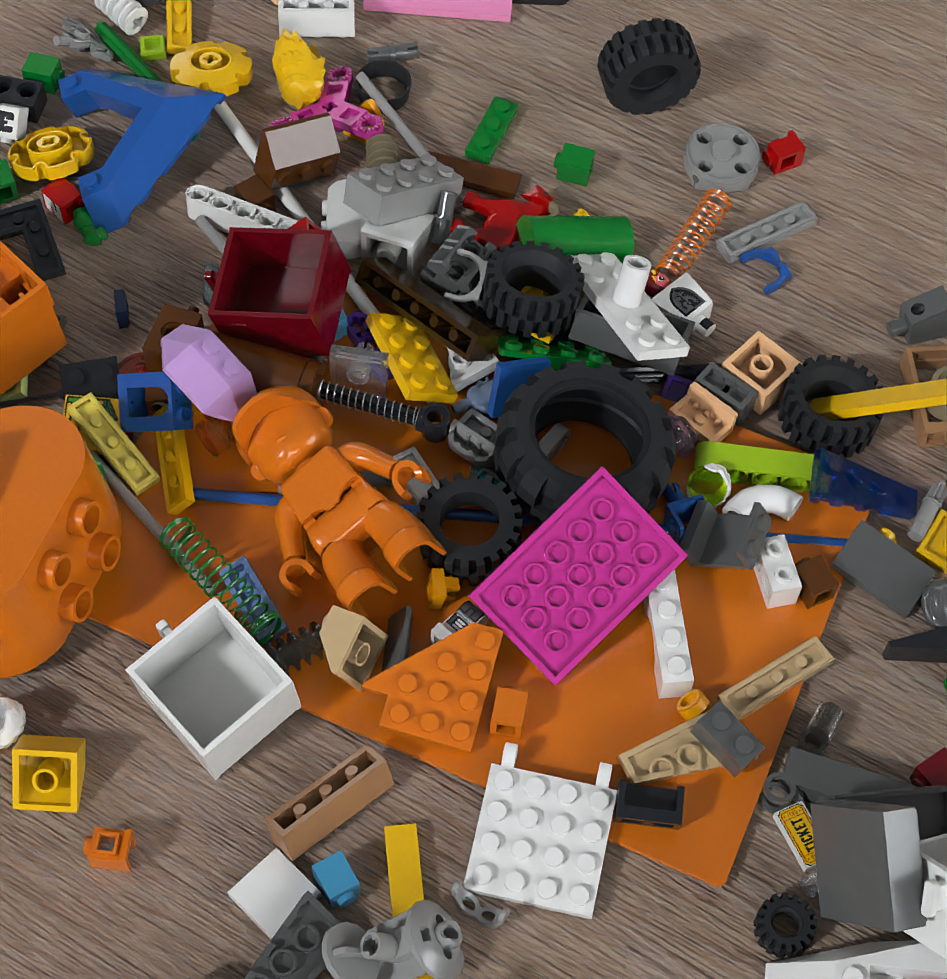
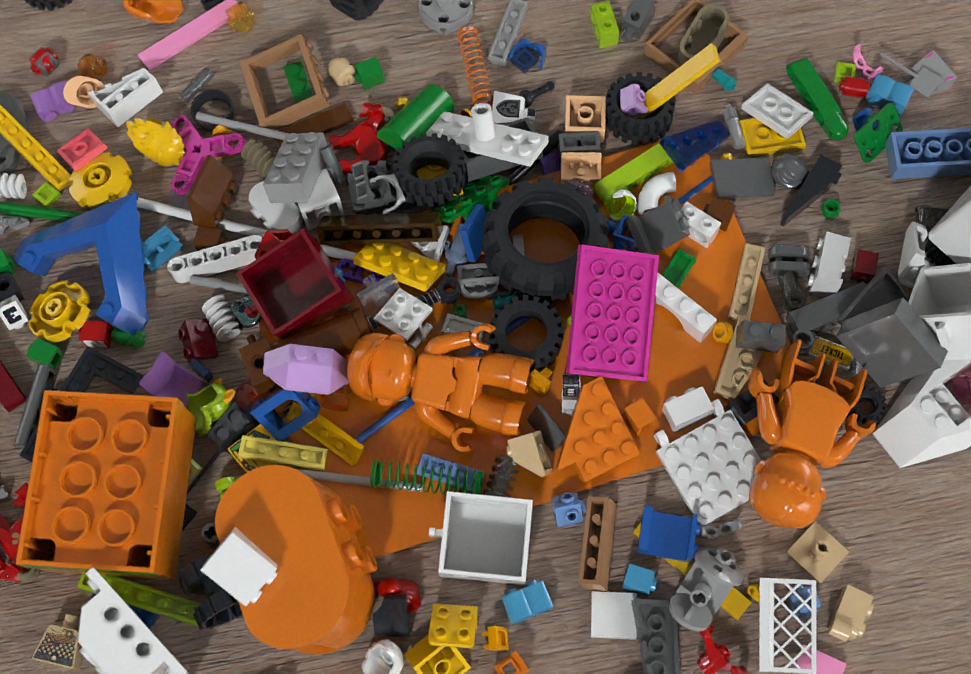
camera: 35 degrees left, 10 degrees up
none -> coral tile [57,128,107,171]
none -> medium lavender piece [139,351,203,408]
none -> dark azure hinge [142,225,184,273]
none -> dark red bracket [178,318,219,364]
none -> lime hair [186,378,236,436]
none -> white piece [202,295,241,342]
none -> clear yellow brick [224,2,255,33]
none -> medium nougat window [240,34,330,130]
none -> tan head [328,58,356,86]
none -> black slope [372,593,410,637]
none -> white plate [374,288,433,350]
none -> red hair [374,577,422,614]
none -> yellow bracket [428,603,478,648]
none -> green piece [453,304,468,318]
none -> light orange tile [482,626,509,652]
none -> dark azure brick [502,579,553,625]
none -> dark blue tile [511,47,538,74]
none -> black piece [519,81,555,107]
none -> medium blue brick [551,492,586,527]
none -> lime brick [590,1,619,49]
none -> lavender brick [620,84,648,118]
none -> blue panel [637,505,701,563]
none -> green tile [662,249,697,289]
none -> white piece [662,387,714,432]
none -> orange piece [748,339,876,529]
none -> dark grey brick [768,244,810,278]
none -> white wedge [807,232,851,298]

